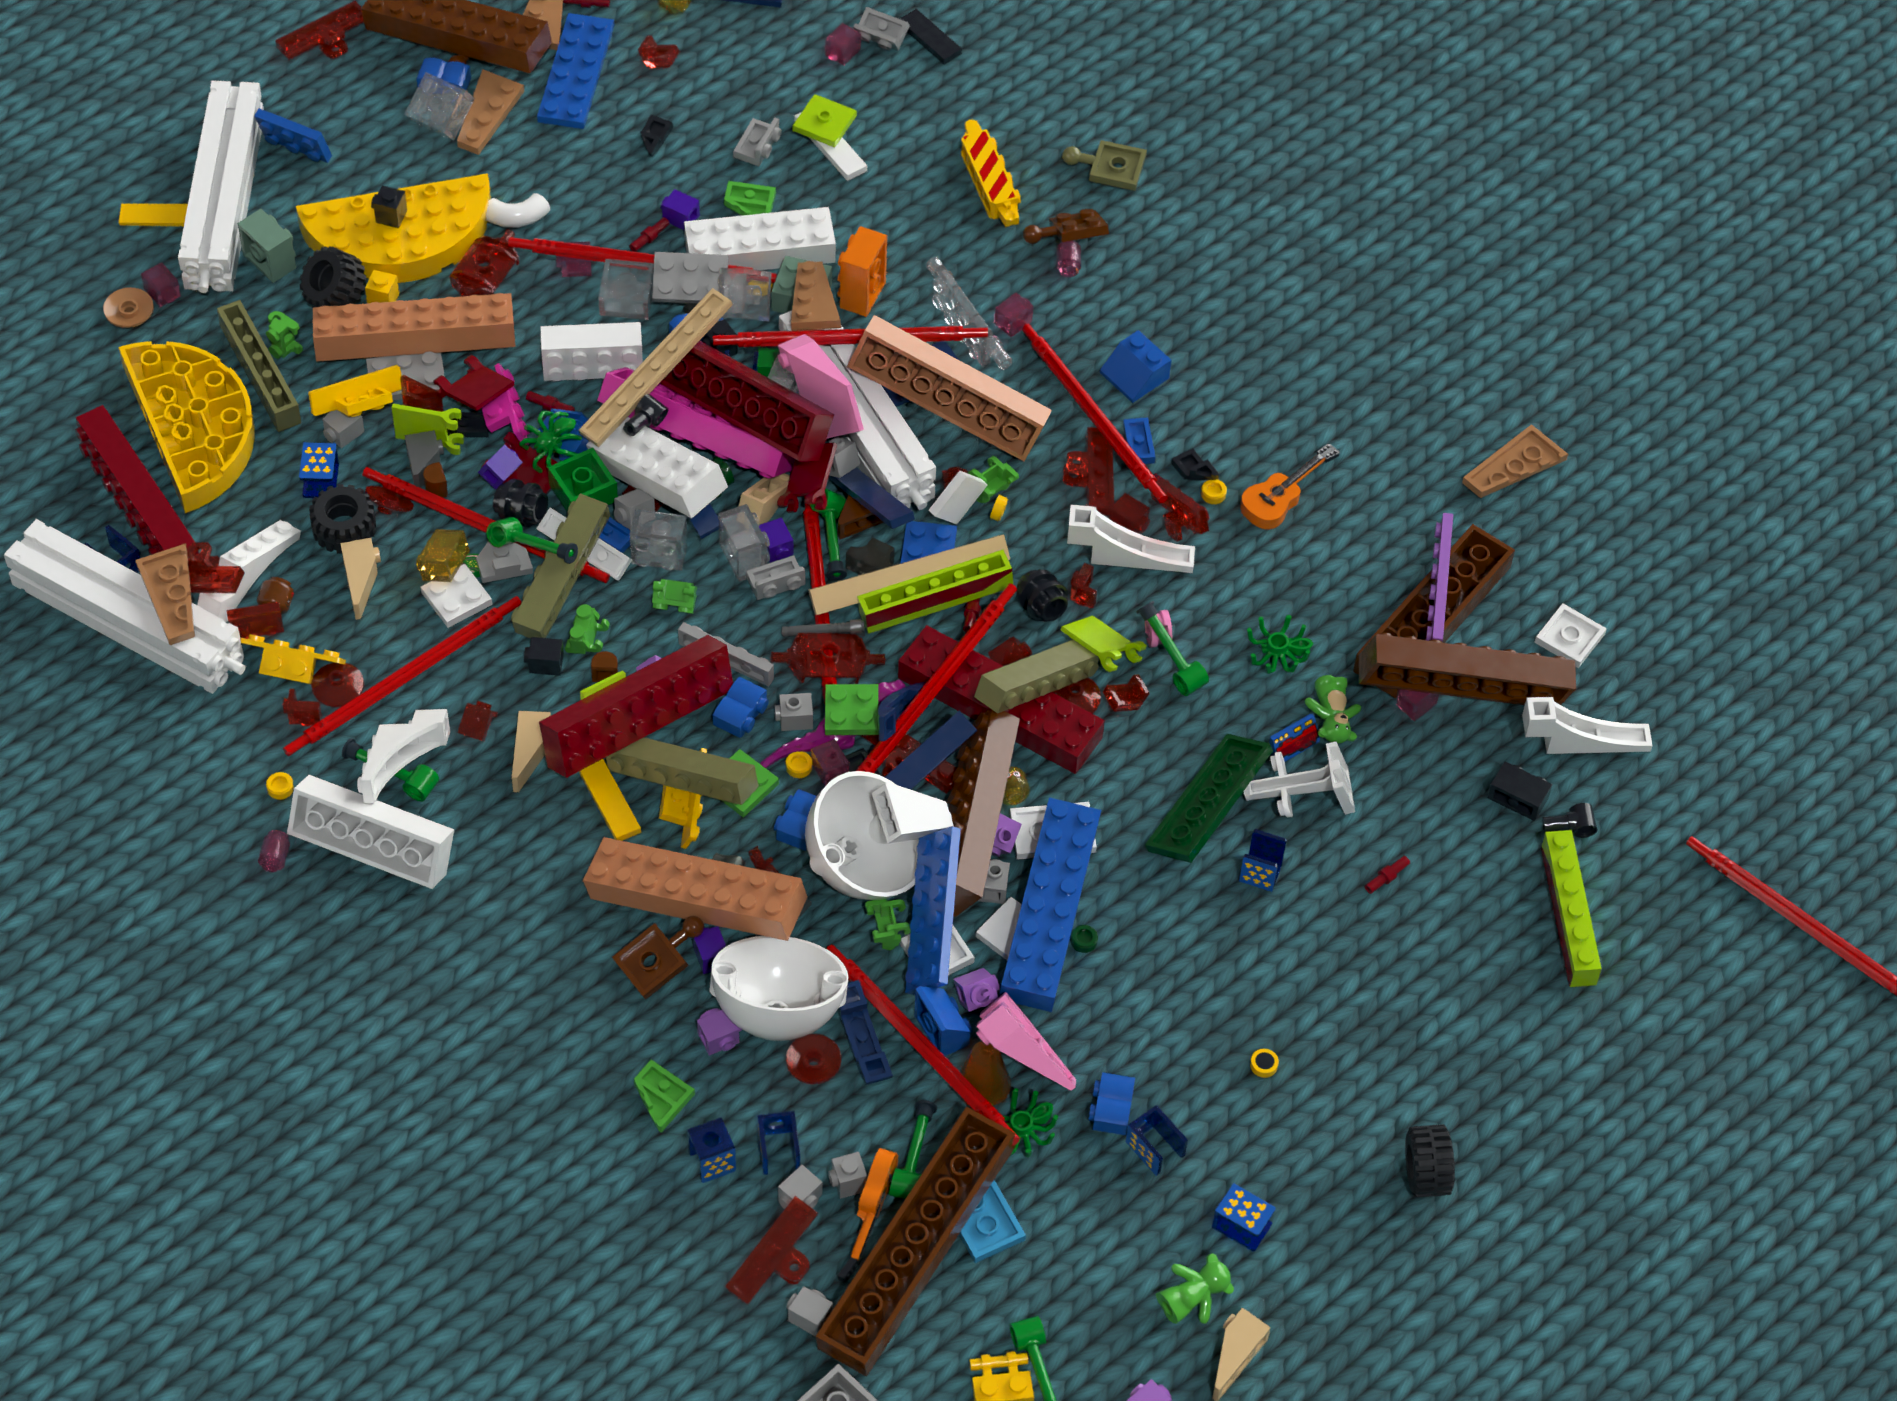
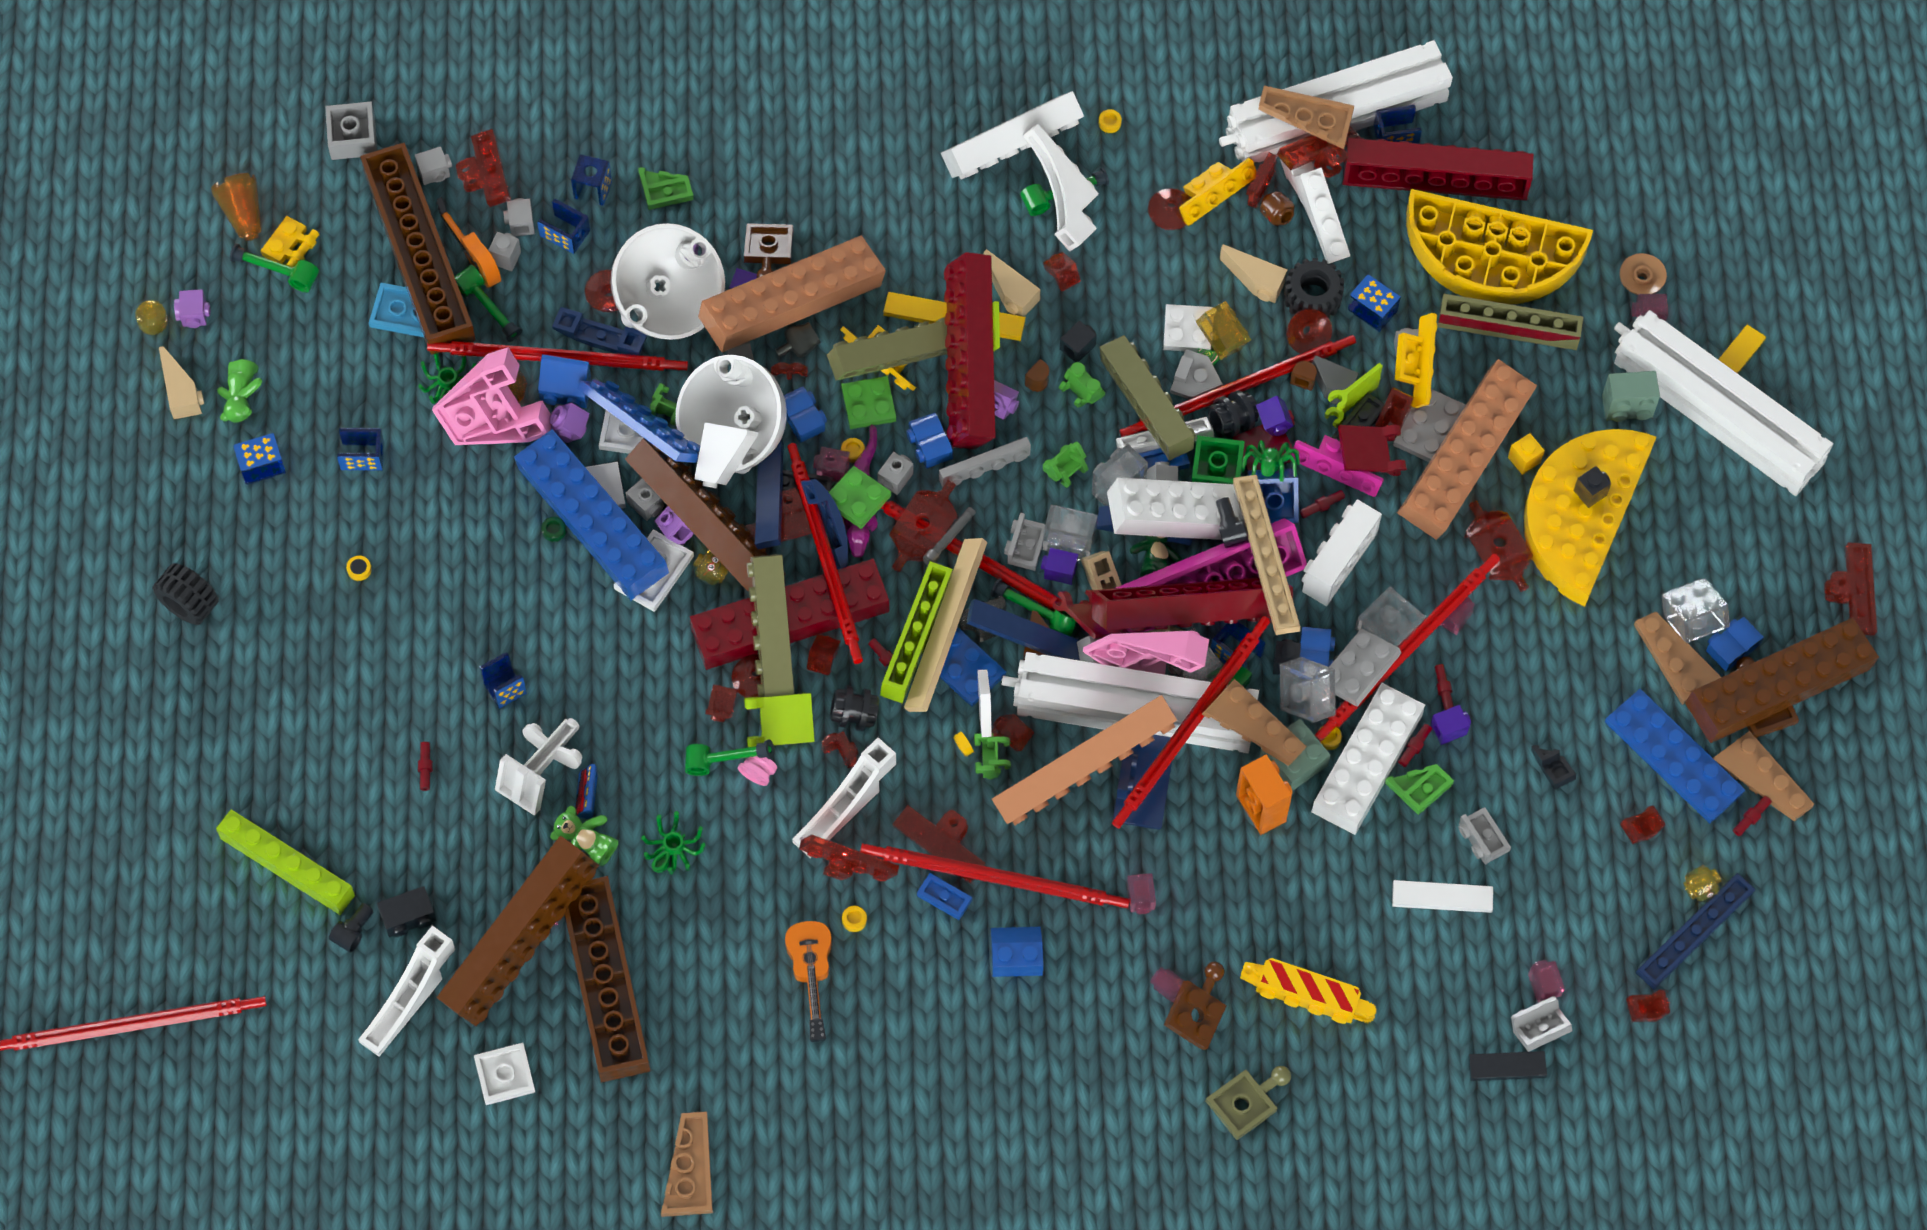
camera: 130 degrees right, 10 degrees up
blue plate [254,108,332,163] -> none
clear pink brick [258,830,290,872] -> none
bright green piece [266,311,303,359] -> none
red axle [283,596,522,757] -> none
clear red bracket [283,689,322,726] -> none
black tyre [300,246,366,307] -> none
white cylinder [486,193,550,228] -> none
green piece [487,517,578,564] -> none
lime plate [793,94,857,148] -> none
clear plate [926,257,1013,370] -> none
blue brick [1089,1072,1135,1135] -> none
clear red brick [1109,493,1150,533] -> none
dark green plate [1145,734,1273,863] -> none
black slope [1171,448,1219,480] -> none
medium lavender plate [1426,513,1453,642] -> none

